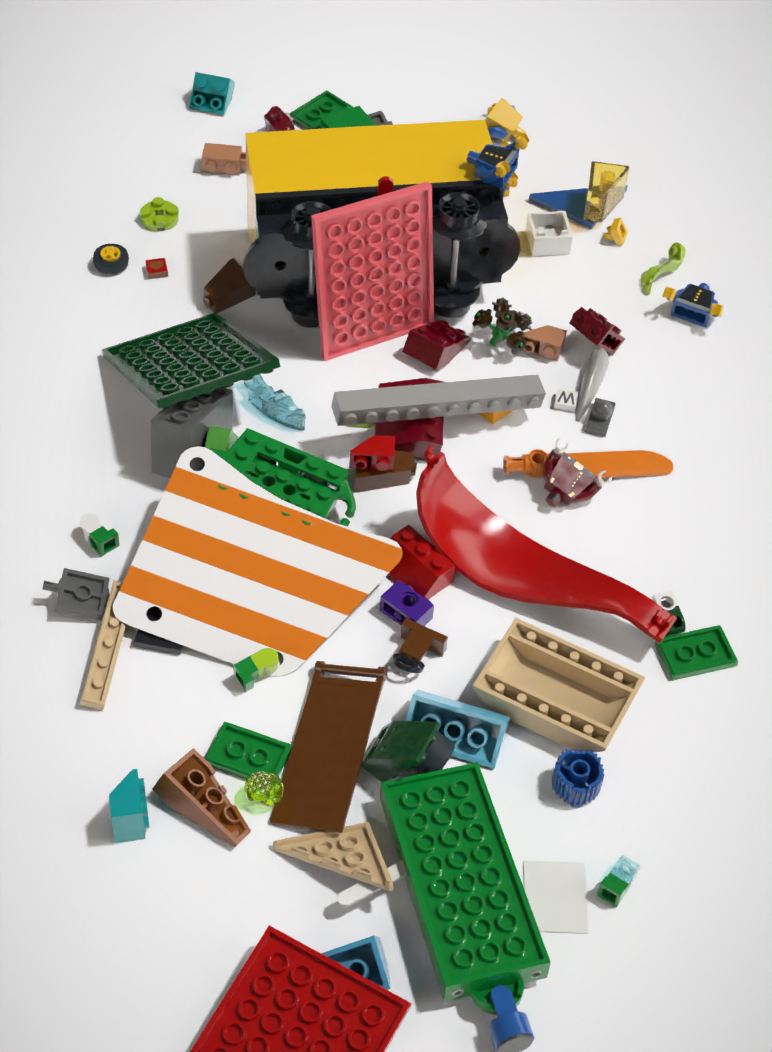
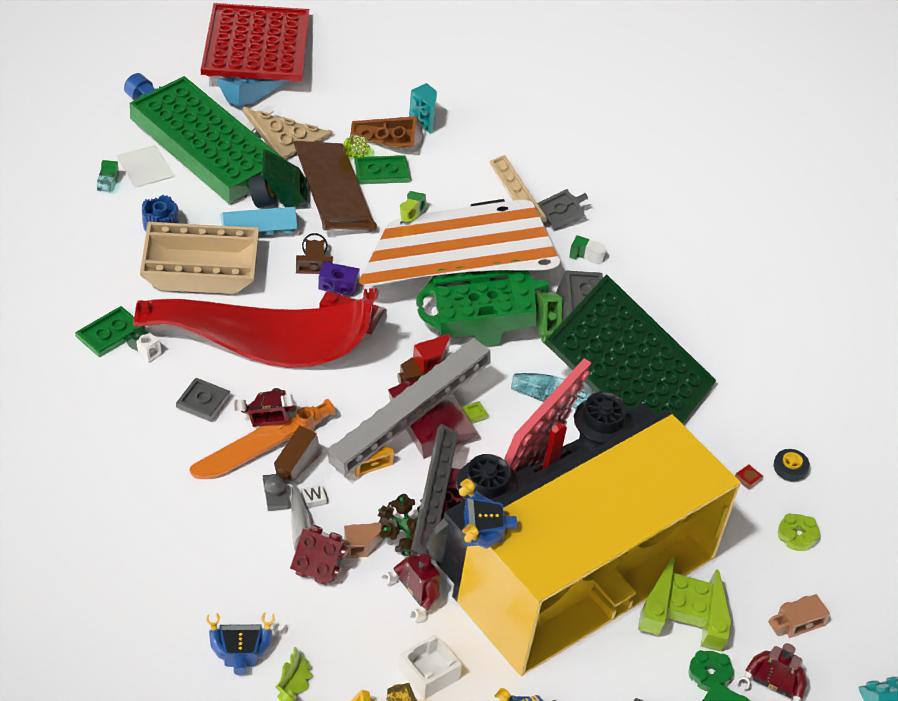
camera: 150 degrees right, 5 degrees down
none -> dark grey plate [176,377,230,421]
none -> reddish brown slope [274,425,321,482]
none -> dark red torso [380,554,440,622]
none -> dark grey tile [411,424,458,555]

